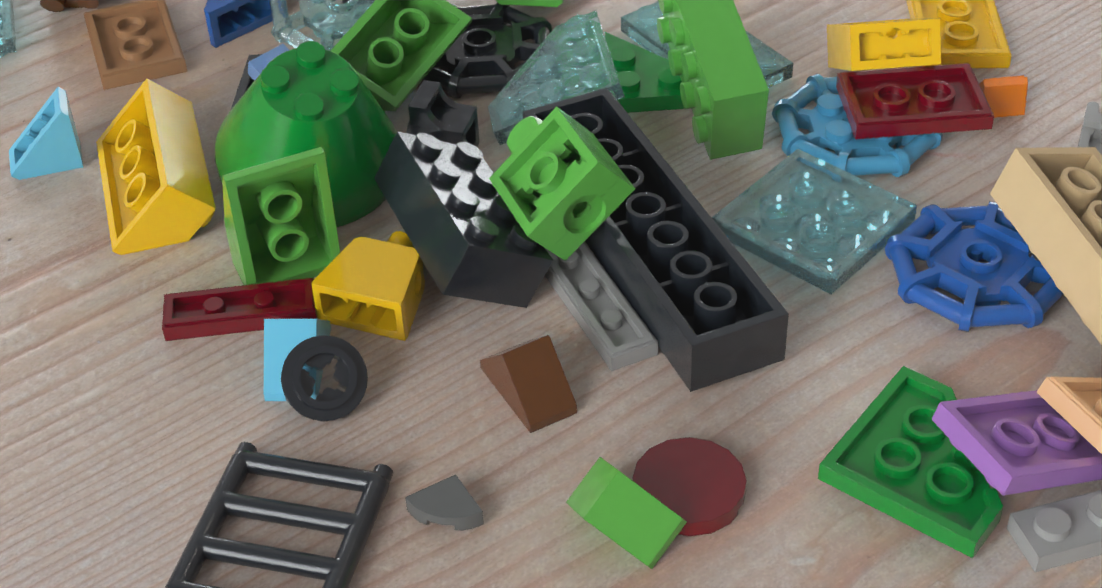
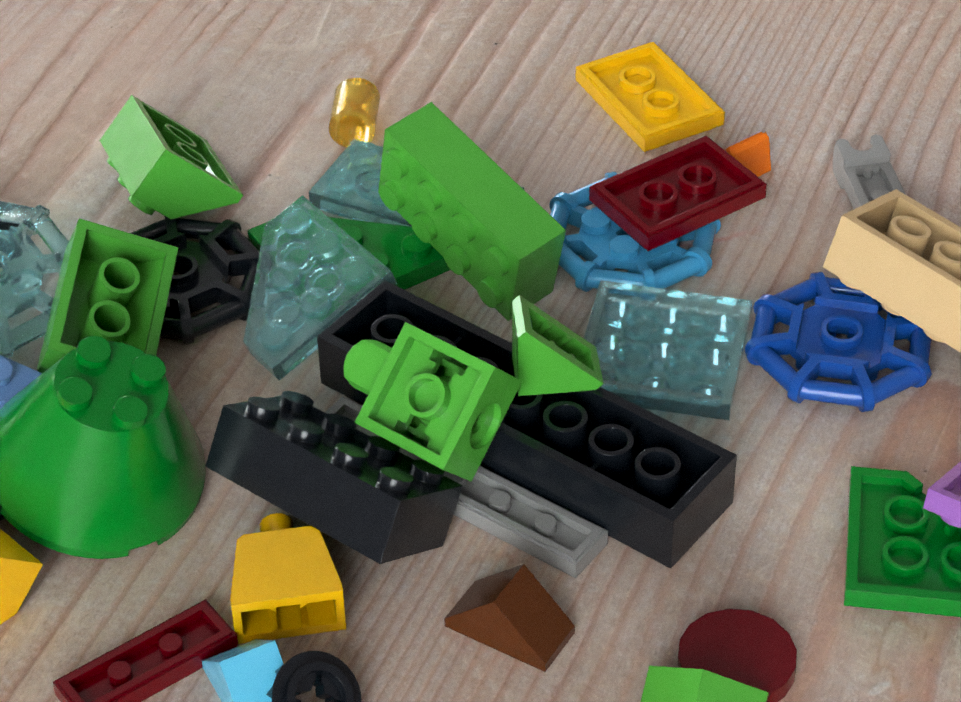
camera: 30 degrees left, 0 degrees up
bright green slope [222,147,340,285] -> none
black brick [406,80,480,147] -> none
yellow window [827,19,941,71] -> none
none -> bright green slope [512,295,604,396]

